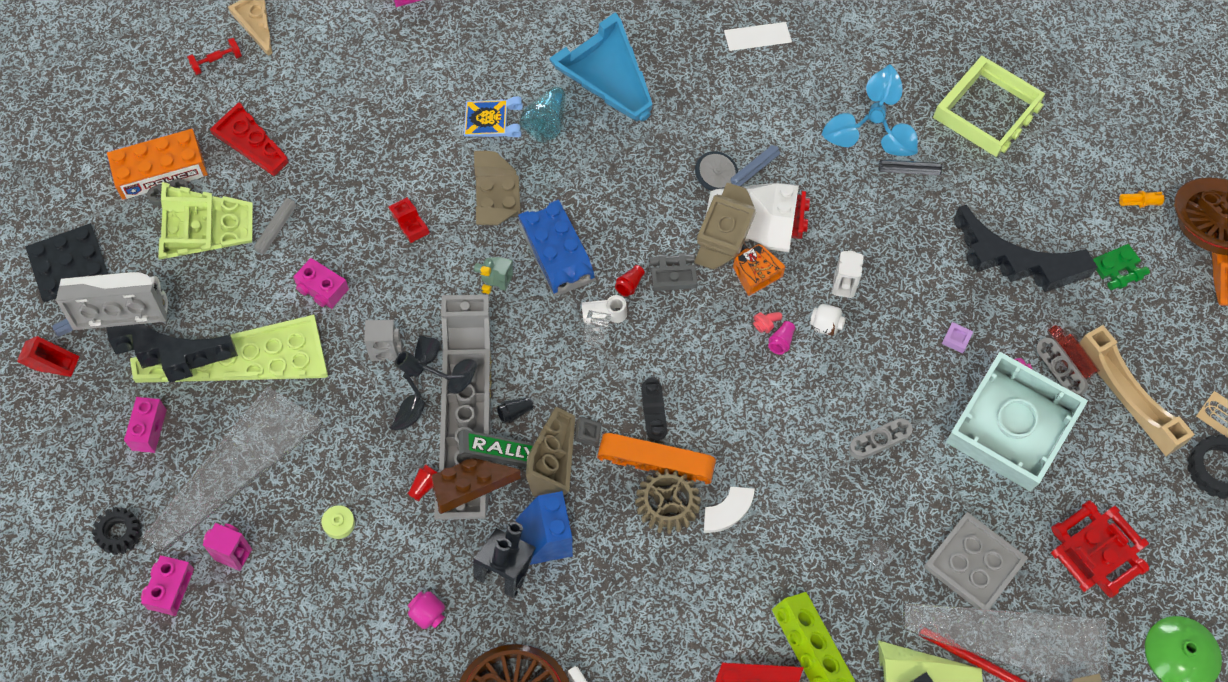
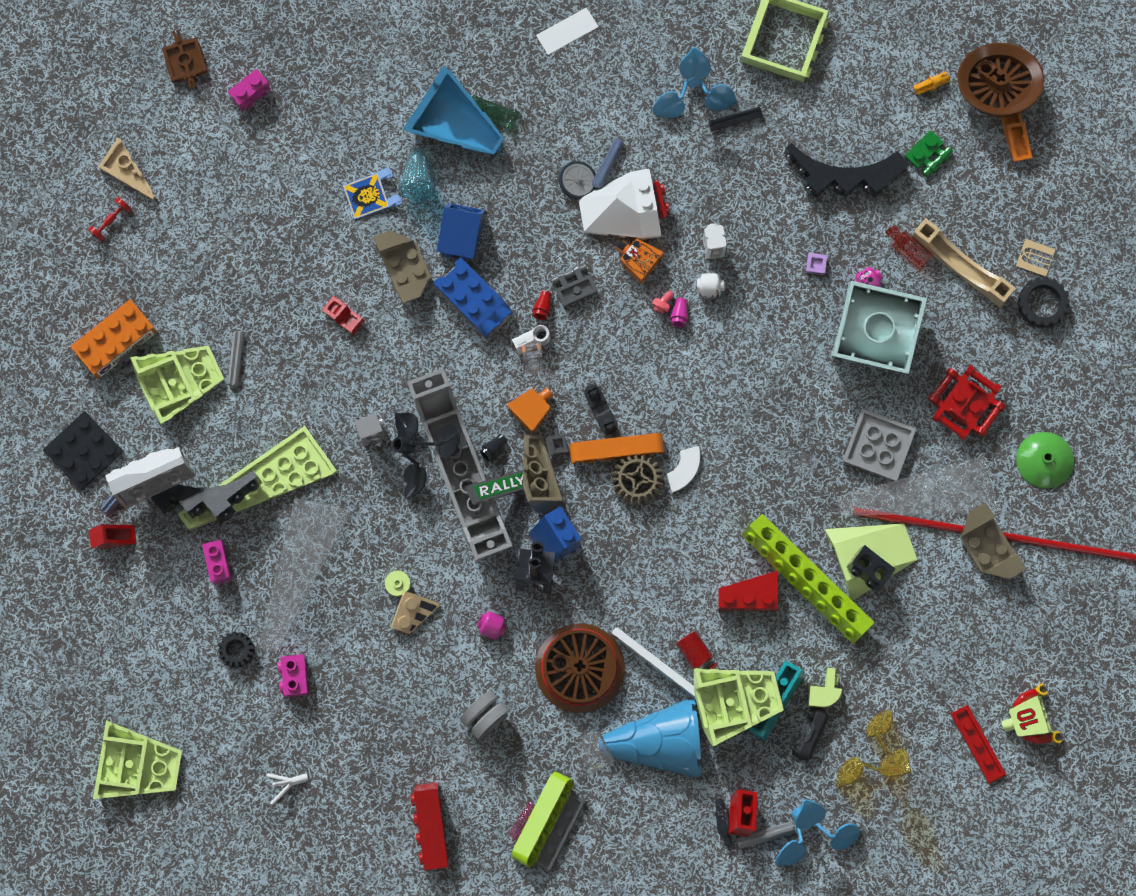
camera: 15 degrees left, 15 degrees up
dark pink brick [203,523,252,571] -> none
red wing [210,102,289,176] -> none
dark pink brick [293,258,349,309] -> none
red cone [407,465,437,502] -> none
reddish brown wing [432,458,521,514] -> none
sand green piece [474,257,513,294] -> none
dark tan piece [694,182,756,270] -> none
light grey beam [849,418,913,460] -> none
light grey beam [1037,338,1088,396] -> none
none -> tan wing [390,591,440,634]
none -> blue slope [436,203,486,261]
none -> clear green plate [472,95,521,131]
none -> orange torso [507,388,554,434]

